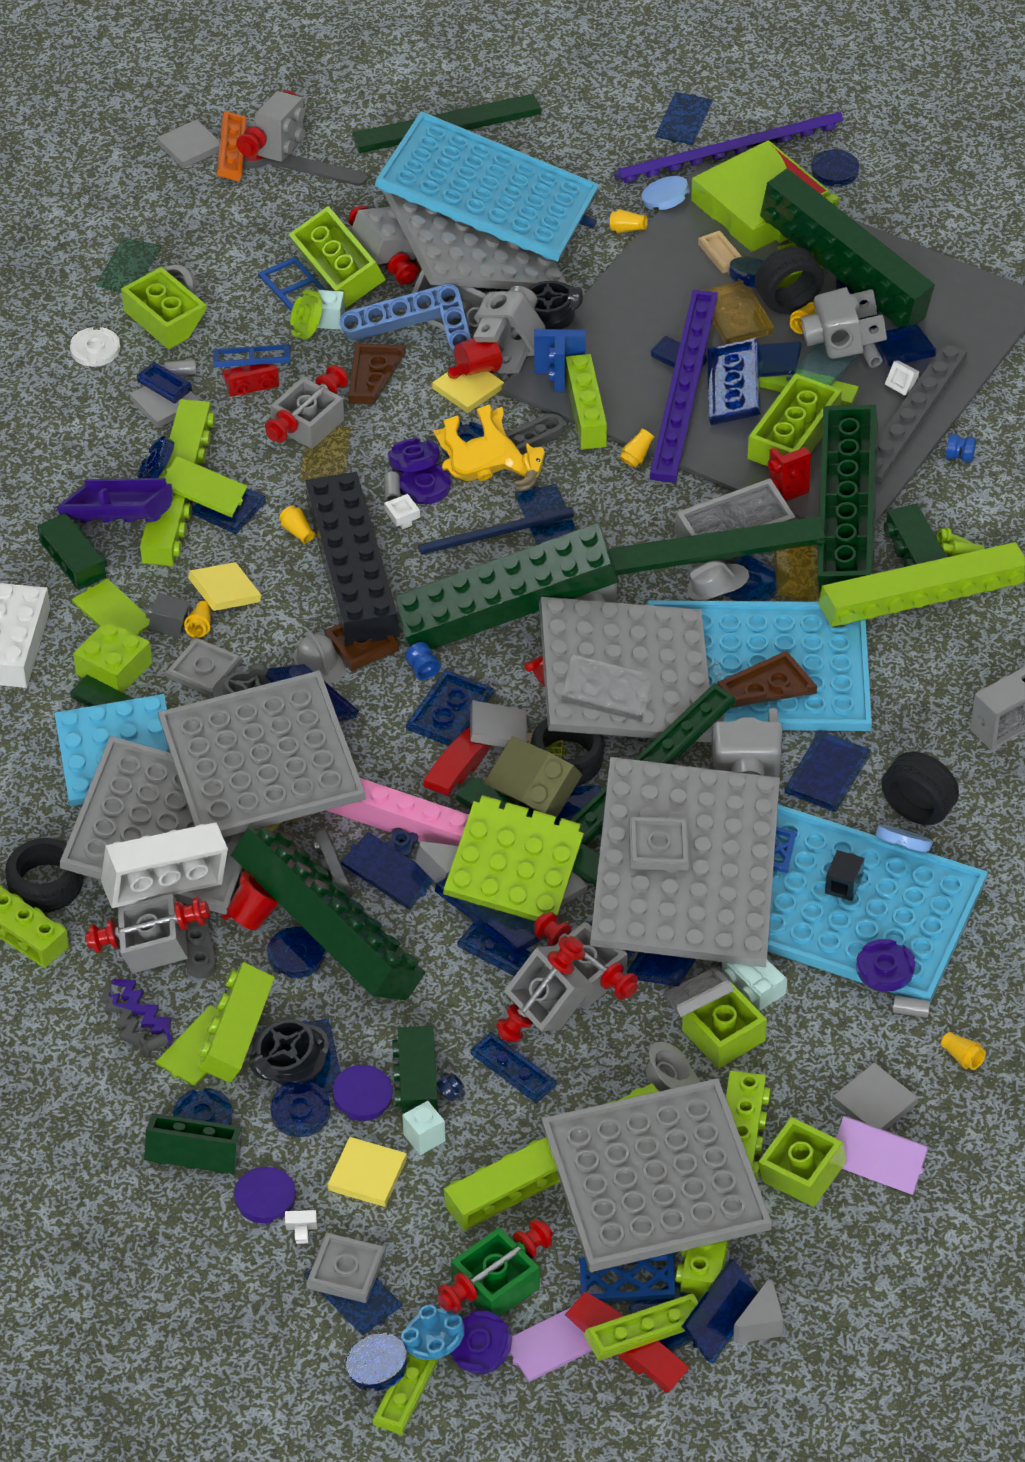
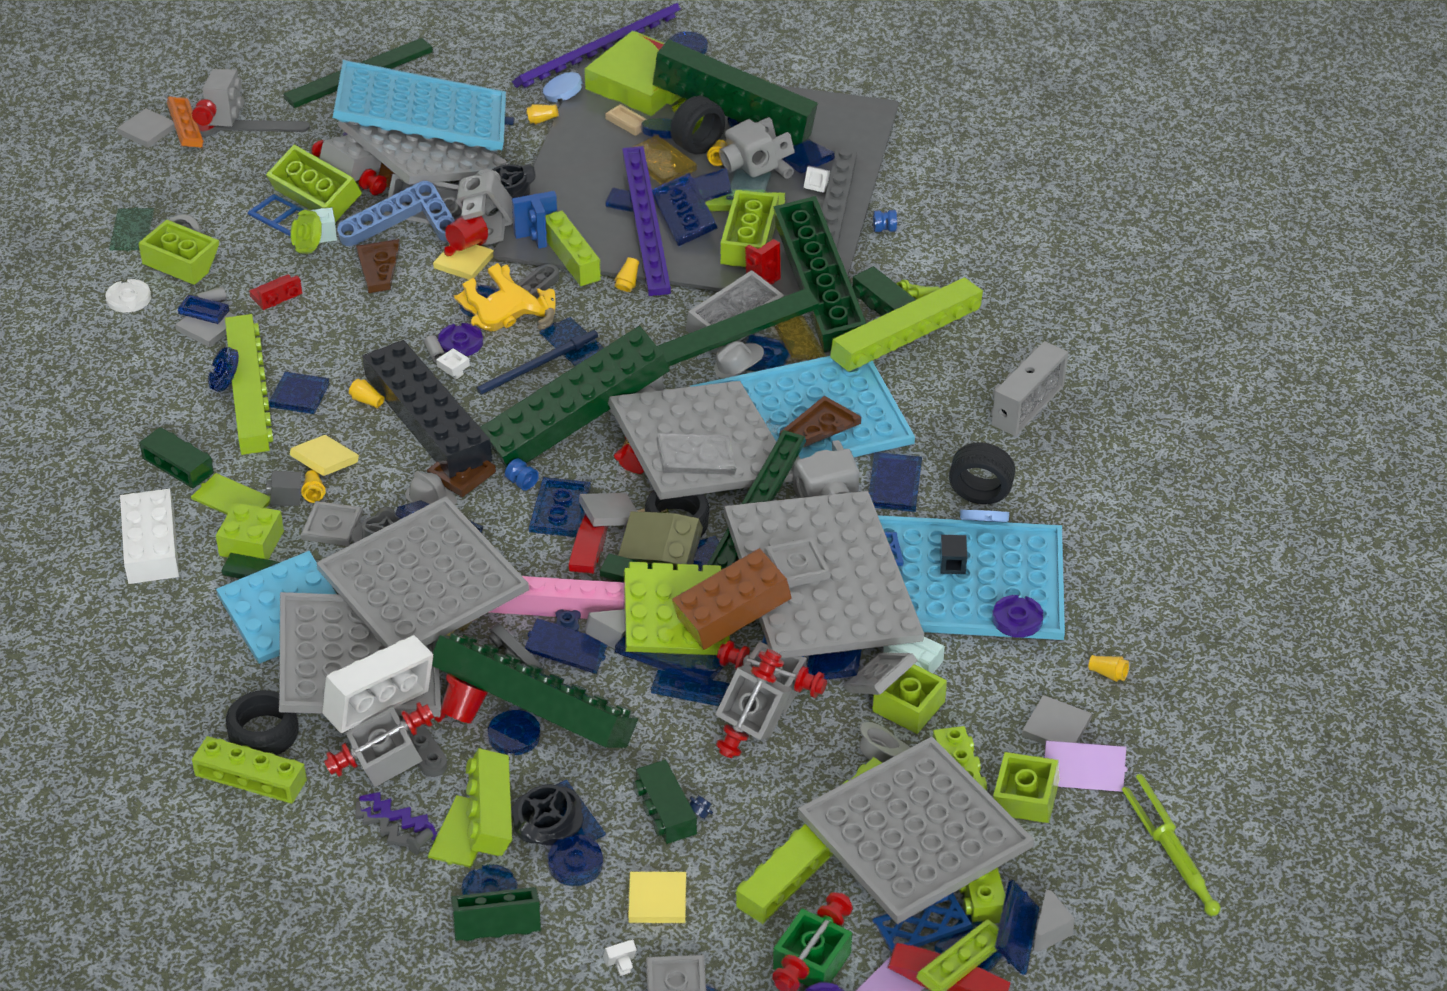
camera: 20 degrees left, 5 degrees down
dark purple container [56,478,173,523] -> none
lime piece [165,456,248,517] -> none
blue window [212,344,290,368] -> none
dark purple tile [234,1167,296,1224] -> none
light grey brick [265,365,348,449] -> none
clear yellow piece [301,426,351,480] -> none
dark purple tile [332,1065,393,1121] -> none
dark purple tile [388,438,440,472] -> none
light aqua brick [402,1101,445,1155] -> none
clear blue tile [471,1032,557,1104] -> none
clear blue piece [655,92,713,145] -> none
light grey piece [893,995,930,1018] -> none
none -> dark orange brick [672,548,792,650]
none -> lime piece [1122,774,1221,916]

